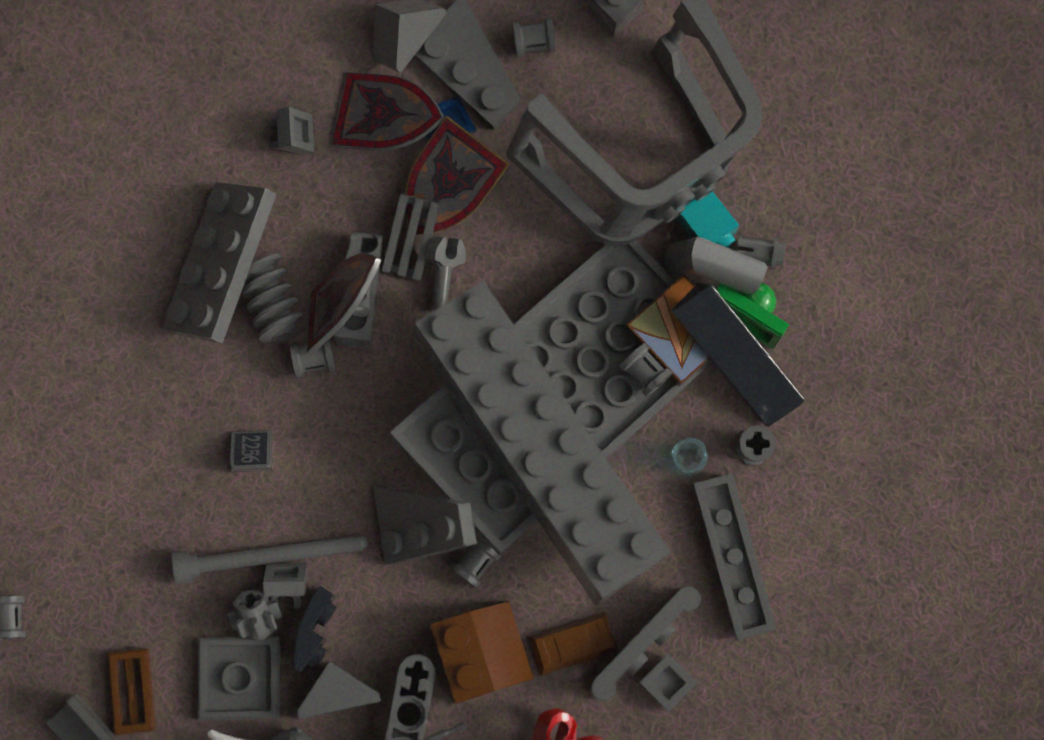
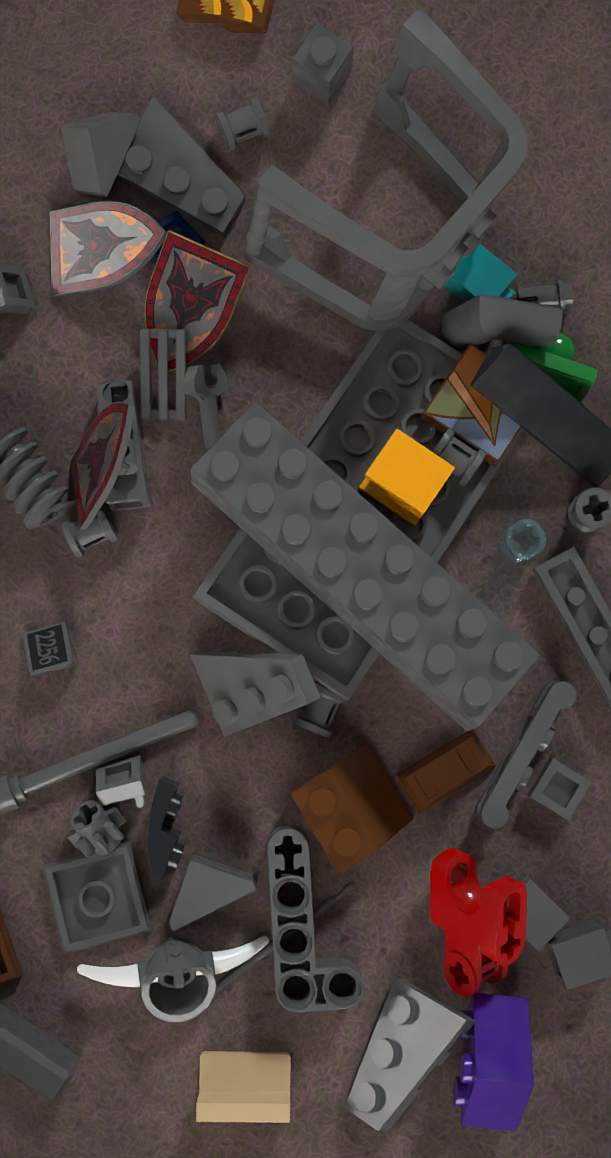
camera: 15 degrees left, 5 degrees up
none -> light orange piece [358,429,455,526]

